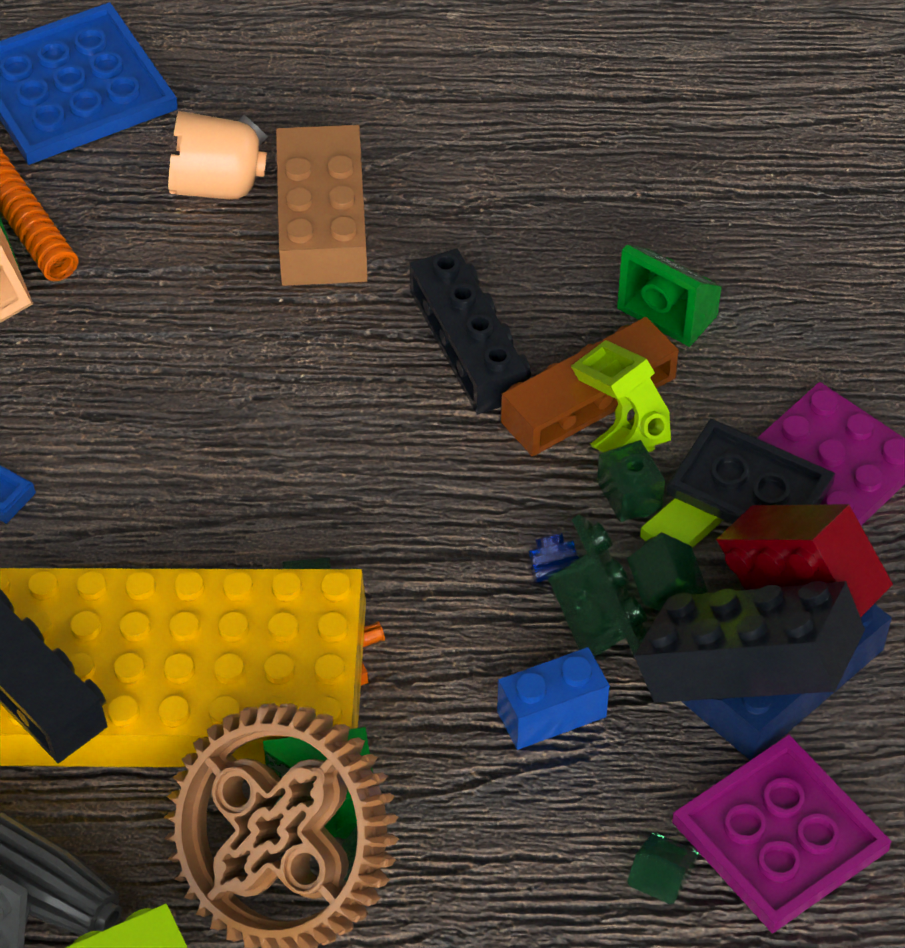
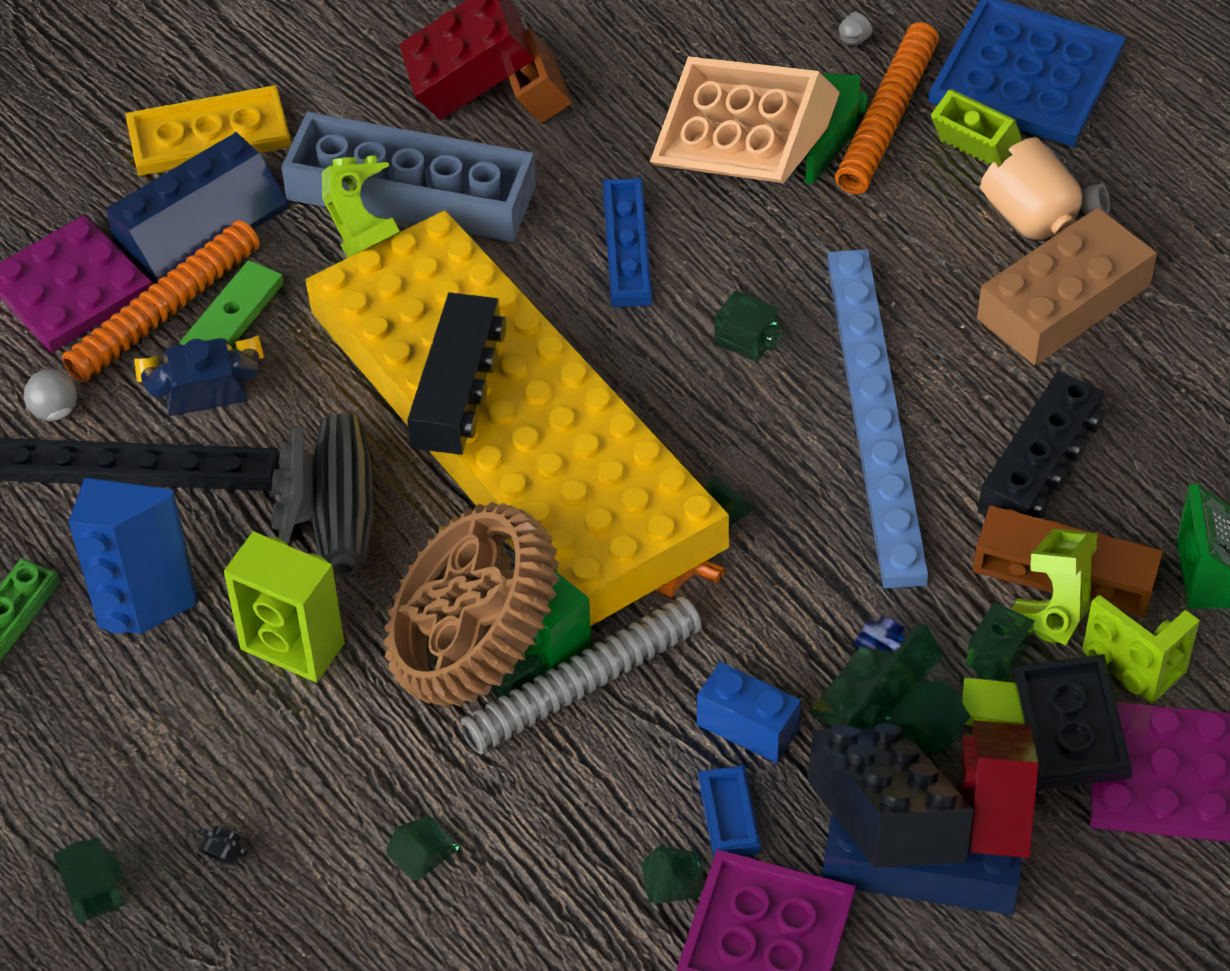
camera: 55 degrees right, 0 degrees up
none -> light grey piece [461,596,701,755]
none -> blue tile [698,765,760,859]
none -> clear green brick [714,290,781,363]
none -> medium blue plate [827,249,928,589]
none -> lime brick [931,89,1023,167]
none -> lime bracket [1082,595,1200,704]

